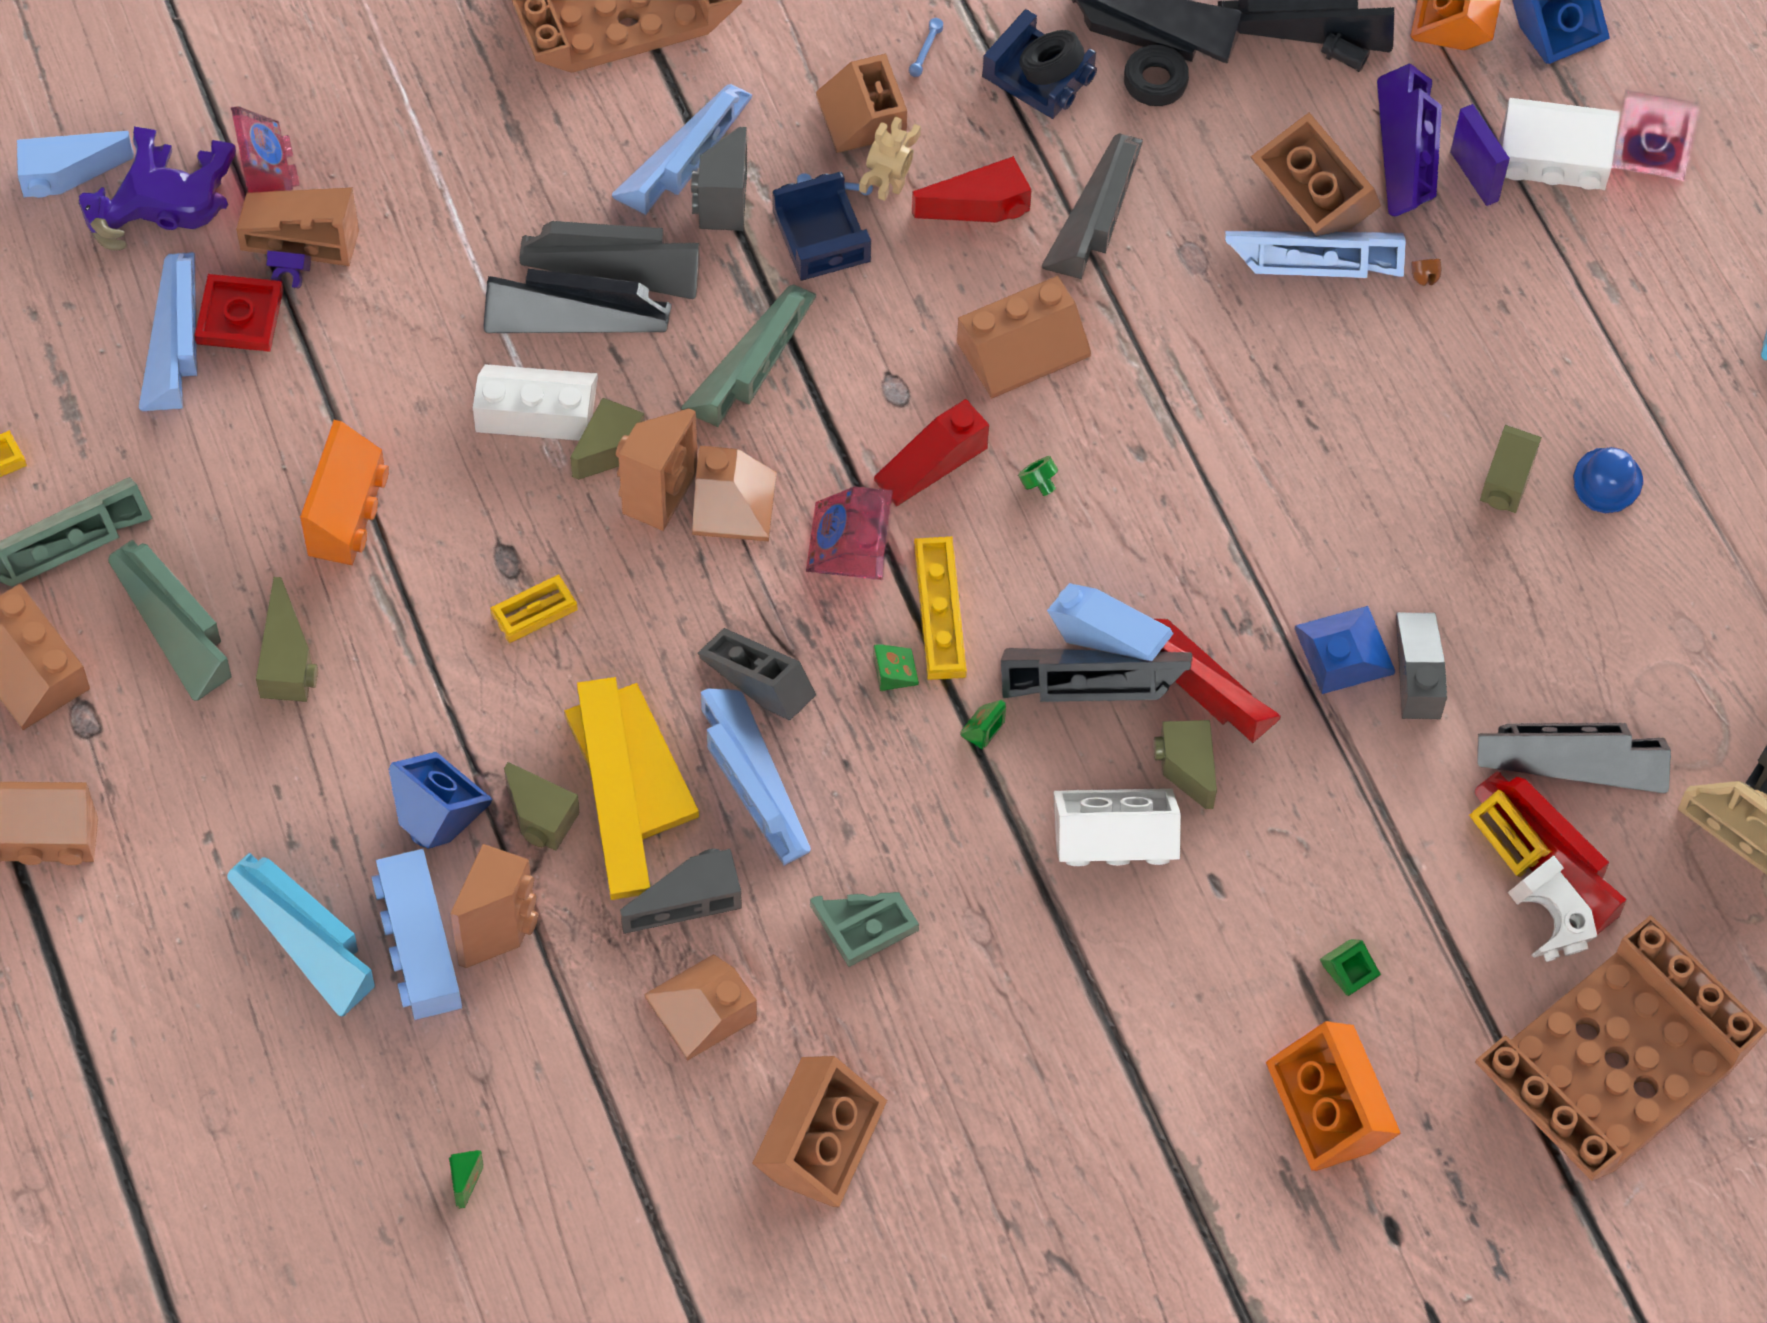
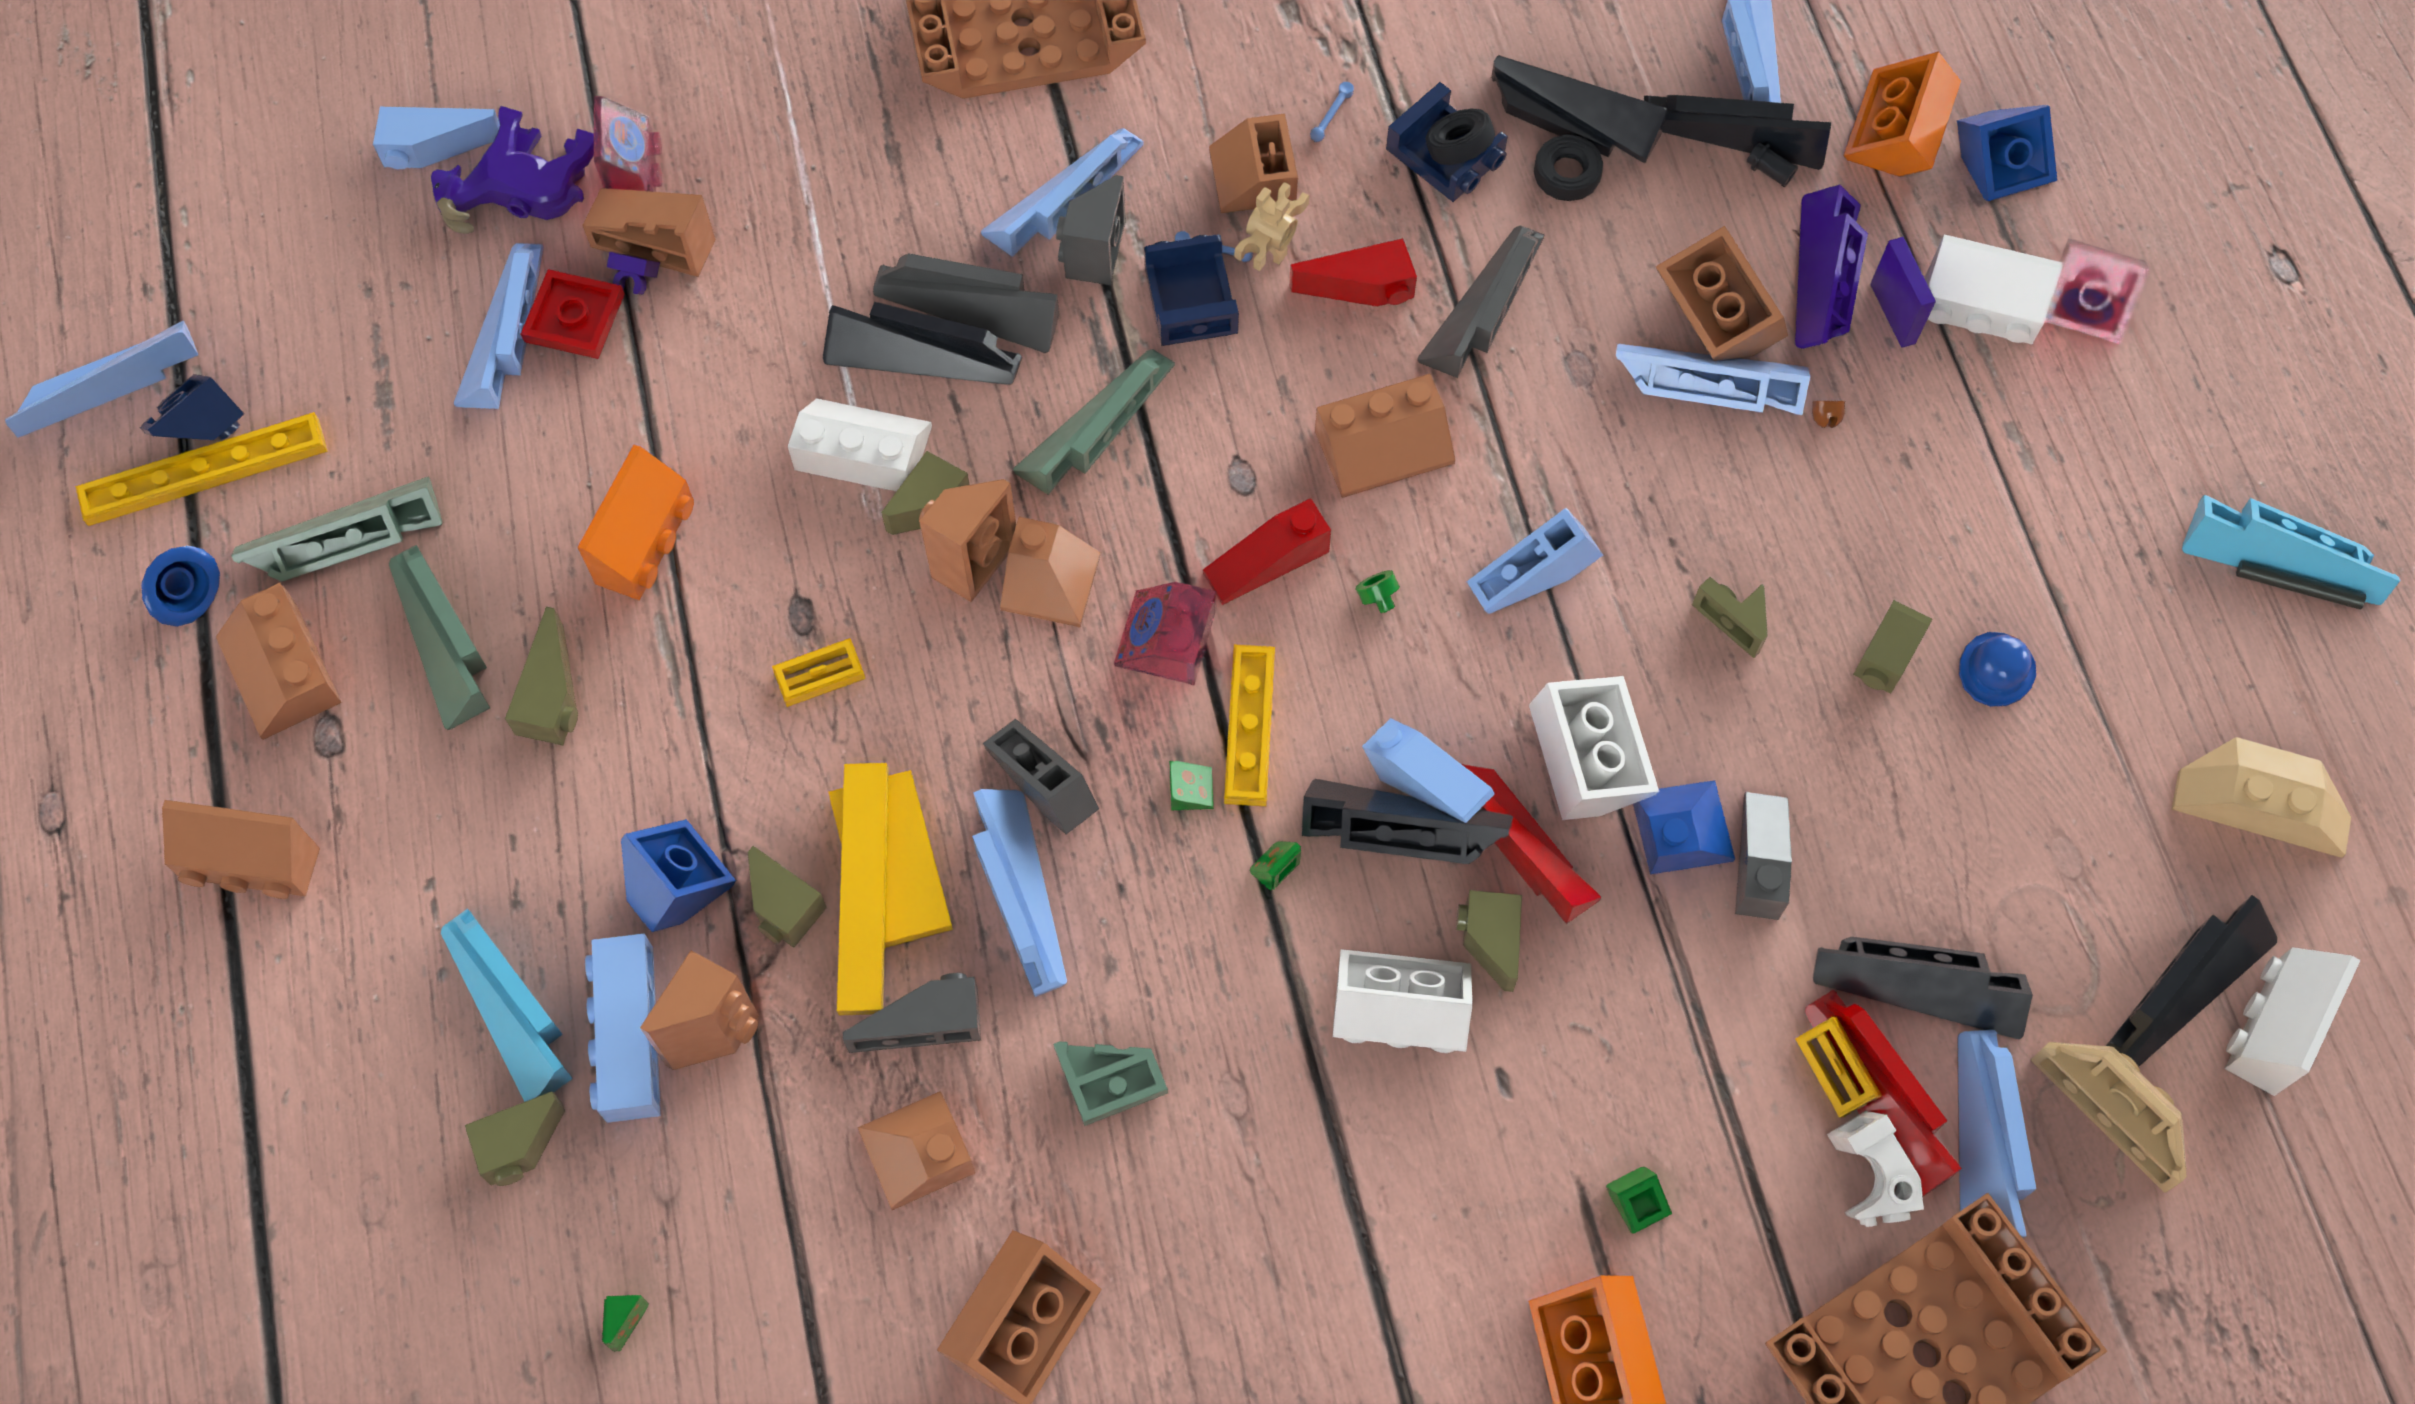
camera: 10 degrees right, 5 degrees up
none -> olive slope [465,1091,565,1186]
none -> light blue slope [1466,508,1603,614]
none -> white slope [1529,676,1659,820]
none -> olive slope [1692,577,1768,658]
none -> light blue wedge [1958,1030,2036,1238]

